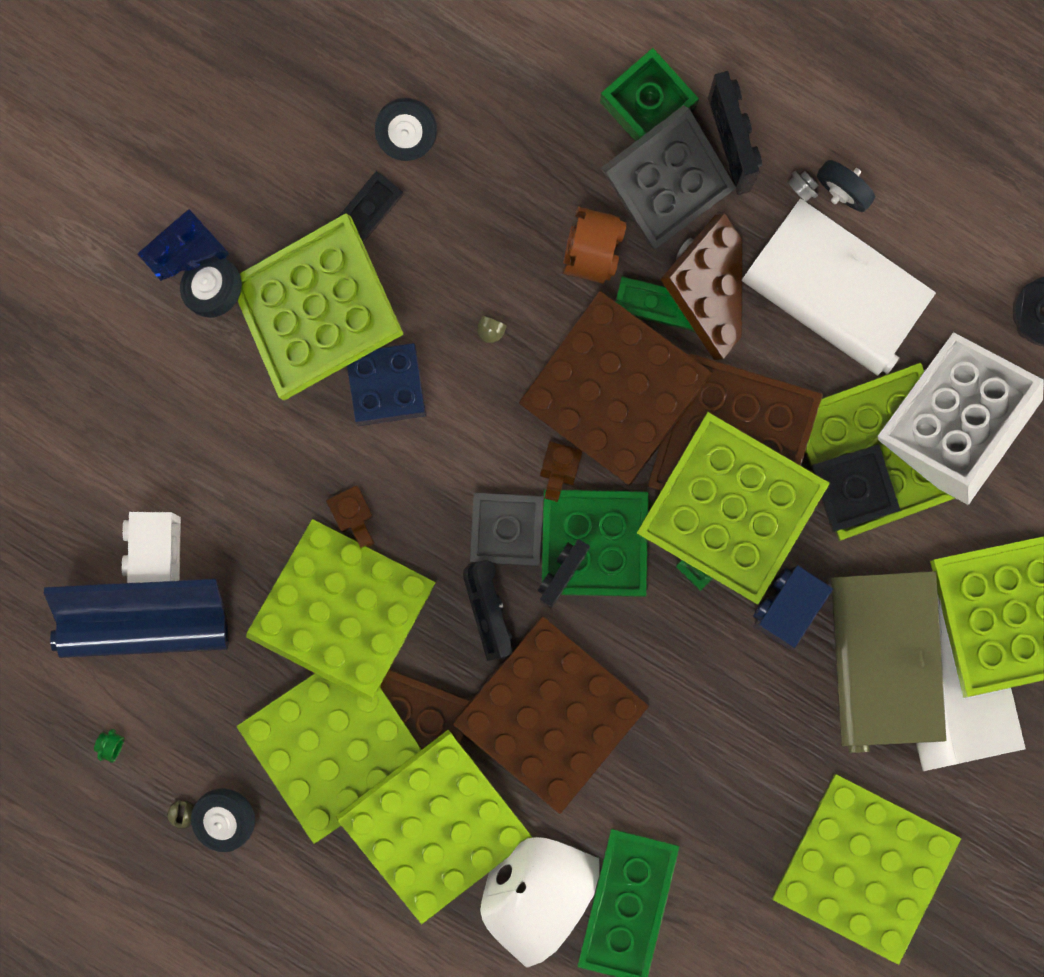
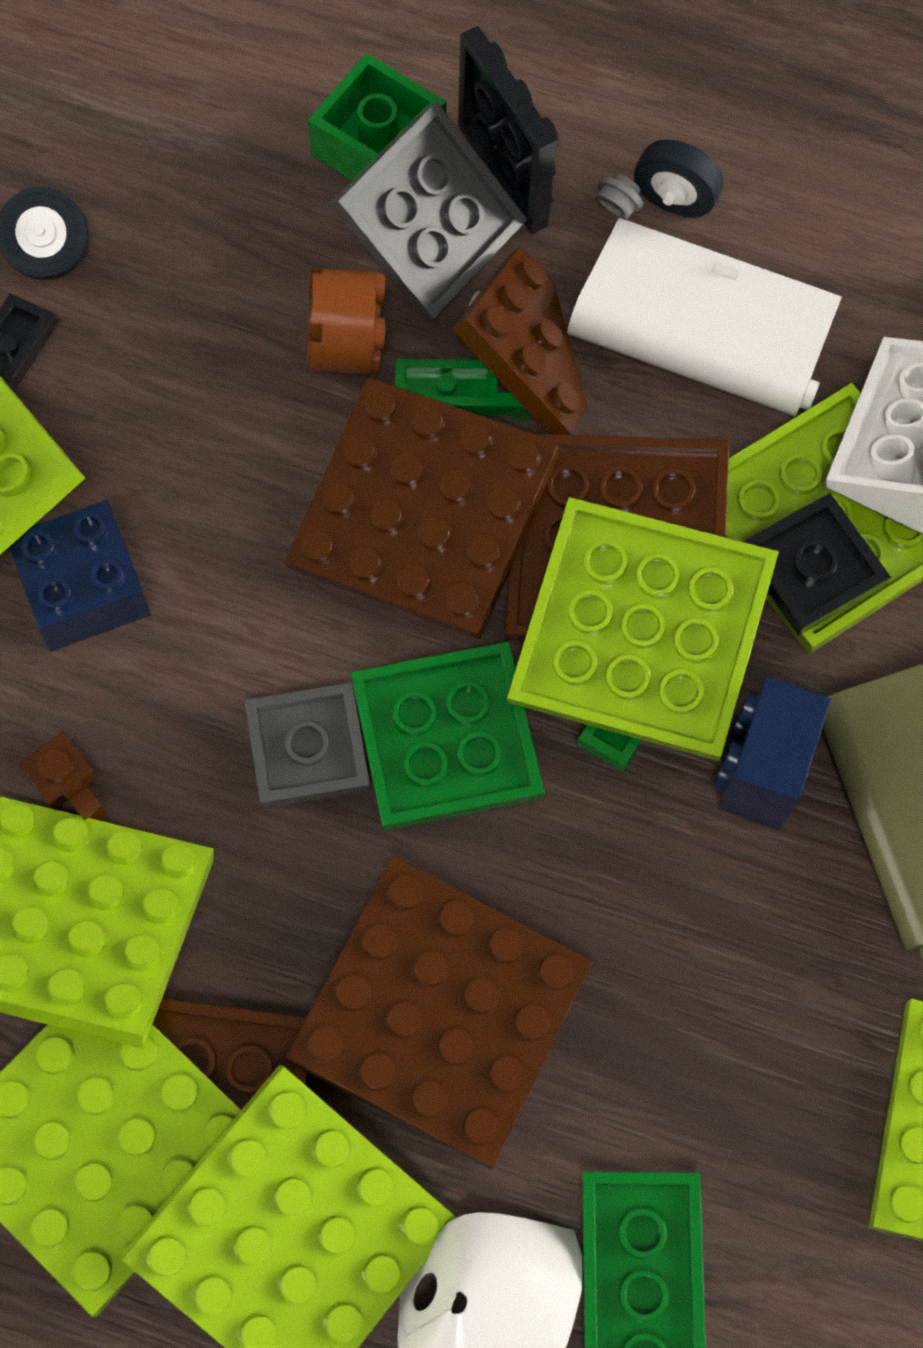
camera: 20 degrees left, 15 degrees down
black plate [463,560,513,661] -> none
olive hinge [477,315,507,343] -> none
black plate [538,539,590,609] -> none
reddish brown plate [540,441,583,502] -> none

